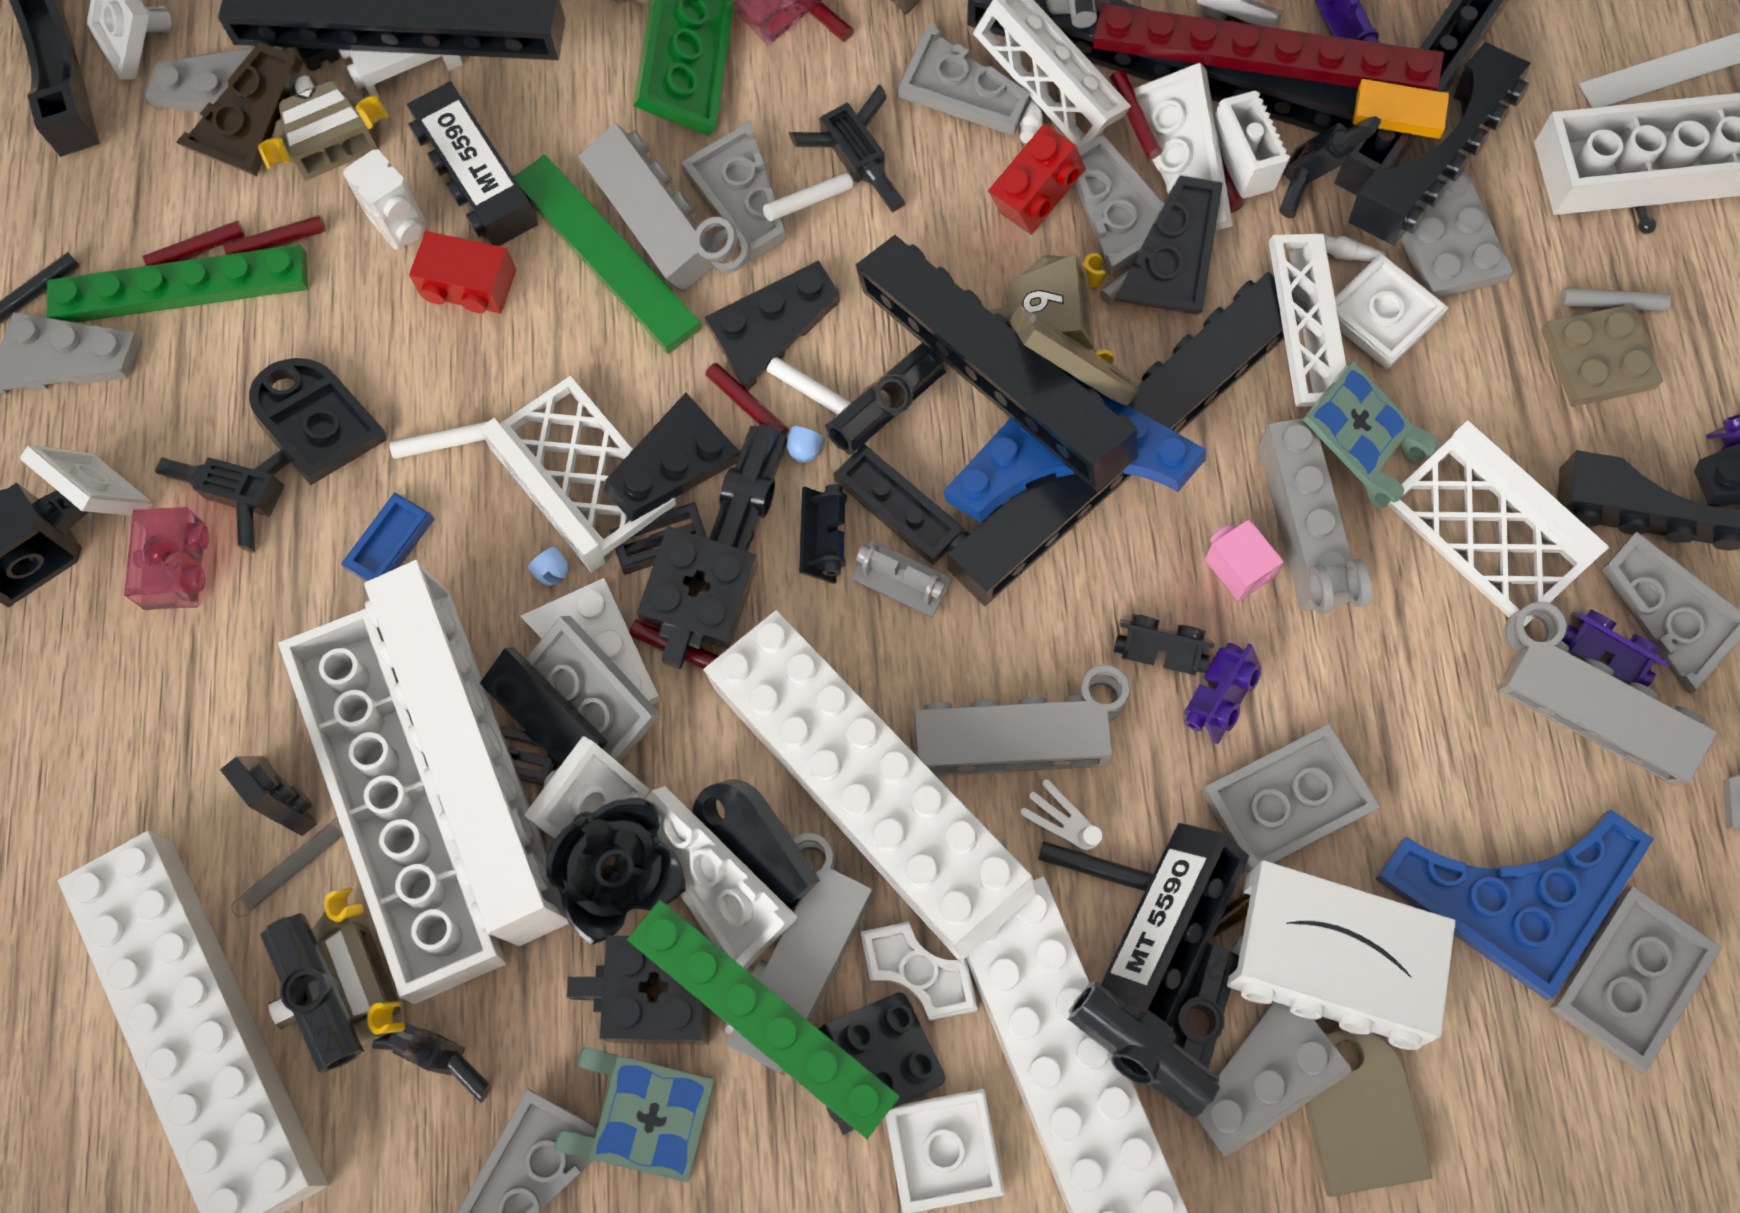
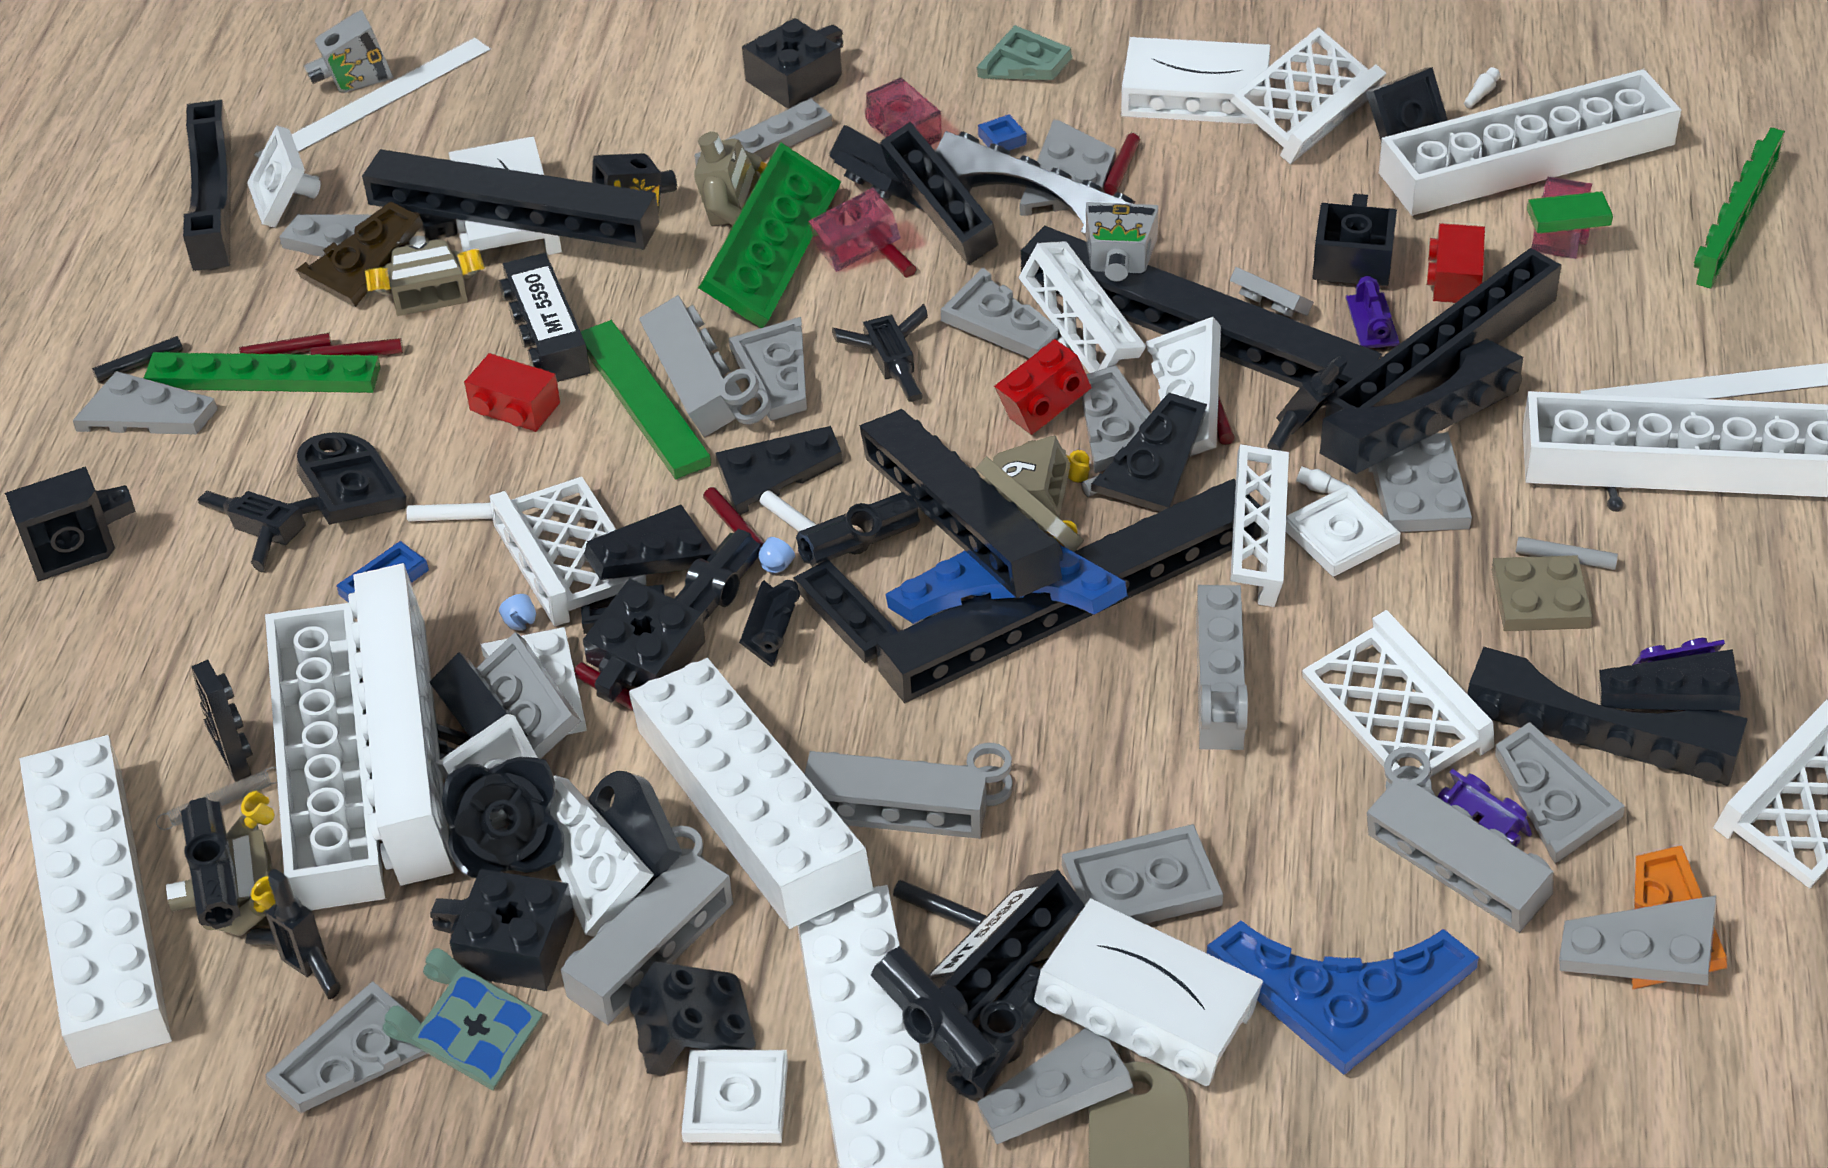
camera: 10 degrees right, 25 degrees down
white tile [20,445,153,517] -> none
clear pink brick [124,507,209,610] -> none
white brick [343,149,428,250] -> none
green plate [627,900,900,1140] -> none
white piece [763,173,853,221] -> none
light grey hinge [850,540,953,618] -> none
white tile [861,922,978,1021] -> none
white piece [1020,779,1102,850] -> none
dark red plate [1093,3,1444,91] -> none
dark red piece [1110,70,1162,159] -> none
black hinge [1113,613,1215,676] -> none
dark purple hinge [1184,643,1261,744] -> none
bright pink brick [1204,519,1284,602] -> none
white brick [1214,91,1290,199] -> none
sand green flag [1303,361,1439,508] -> none
light orange tile [1353,79,1449,139] -> none
light grey plate [1550,886,1722,1072] -> none

